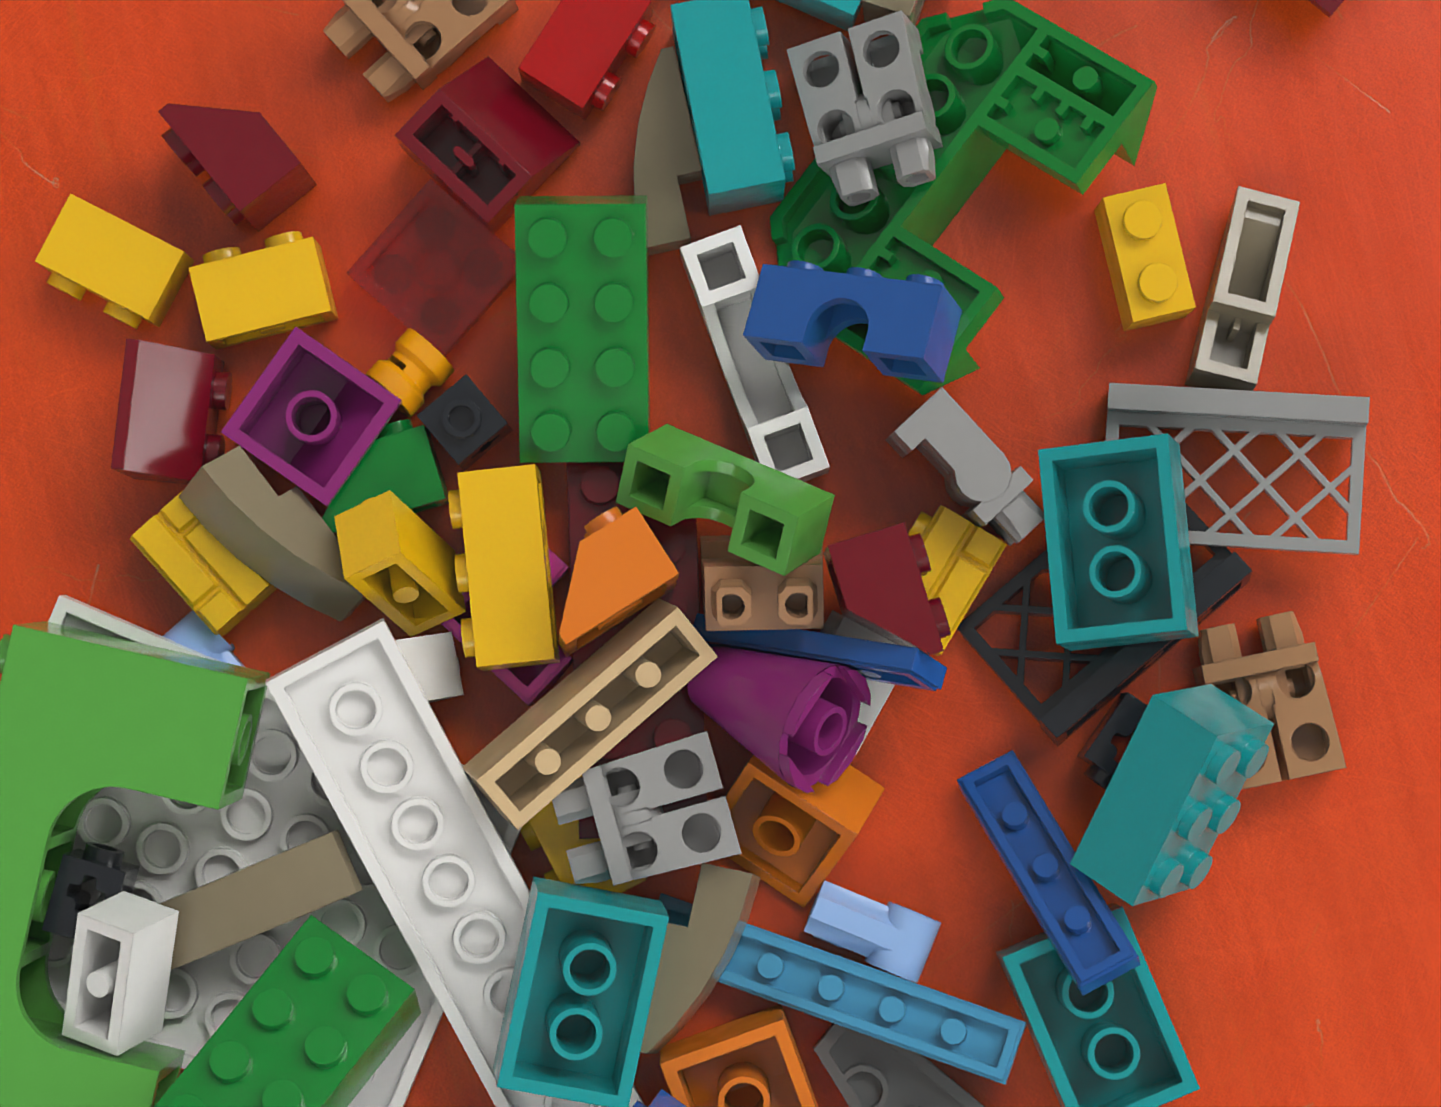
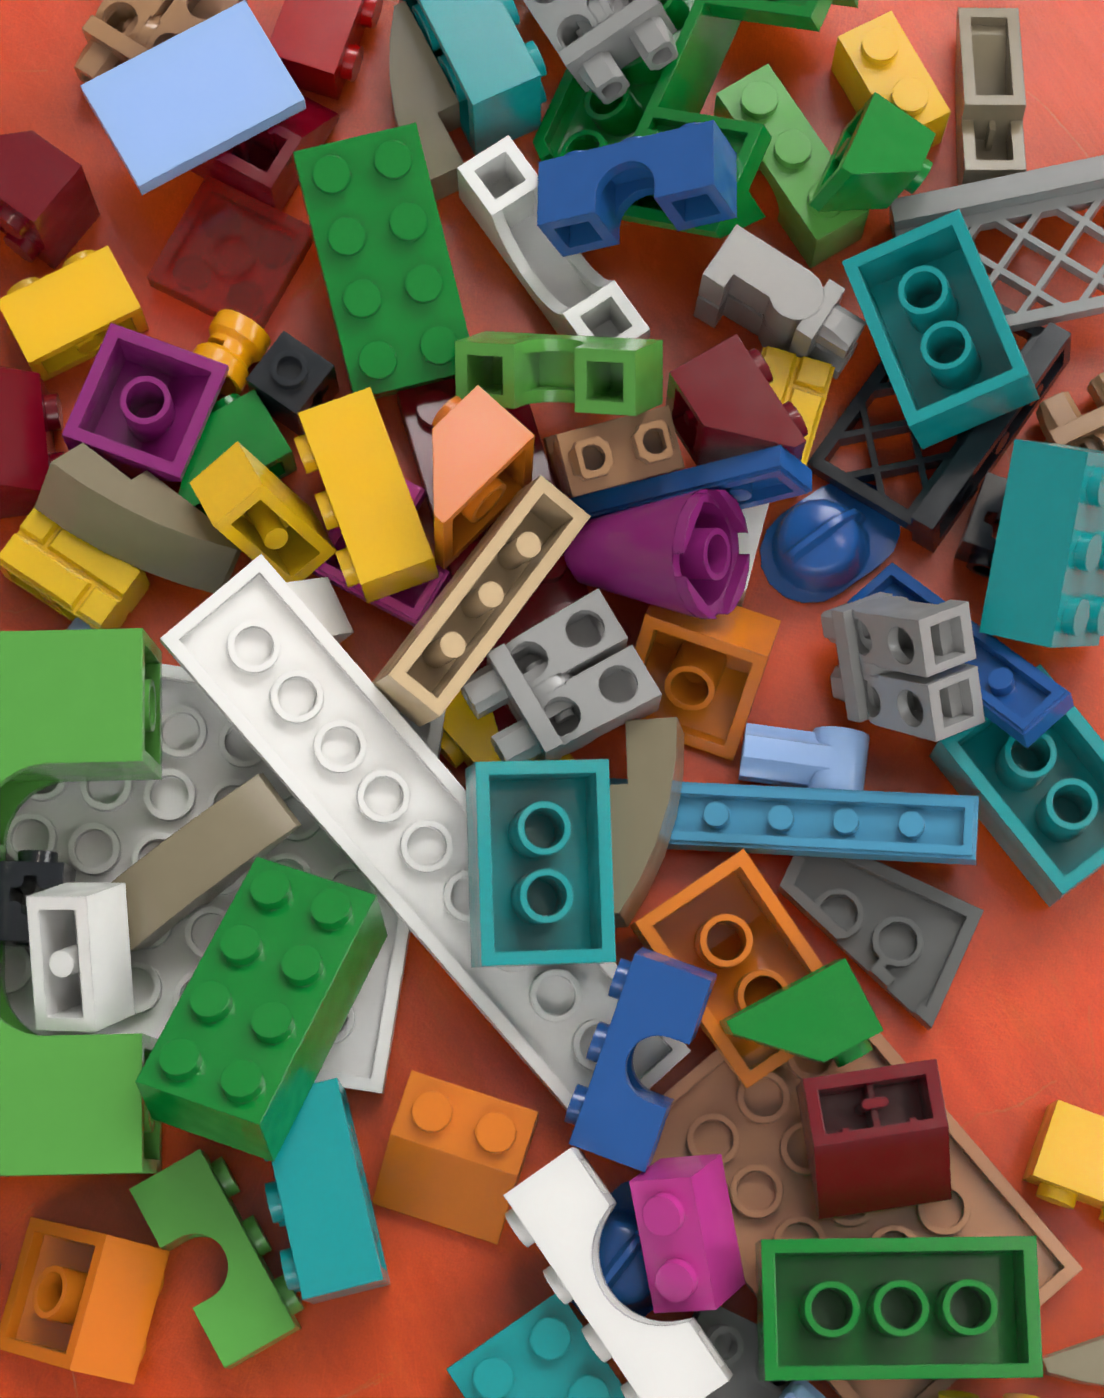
camera: 15 degrees left, 10 degrees down
none -> light blue tile [80,0,306,195]
none -> bright green arch [713,64,869,269]
none -> blue piece [760,483,900,603]
none -> green slope [809,92,936,212]
none -> light grey hips [821,592,985,742]

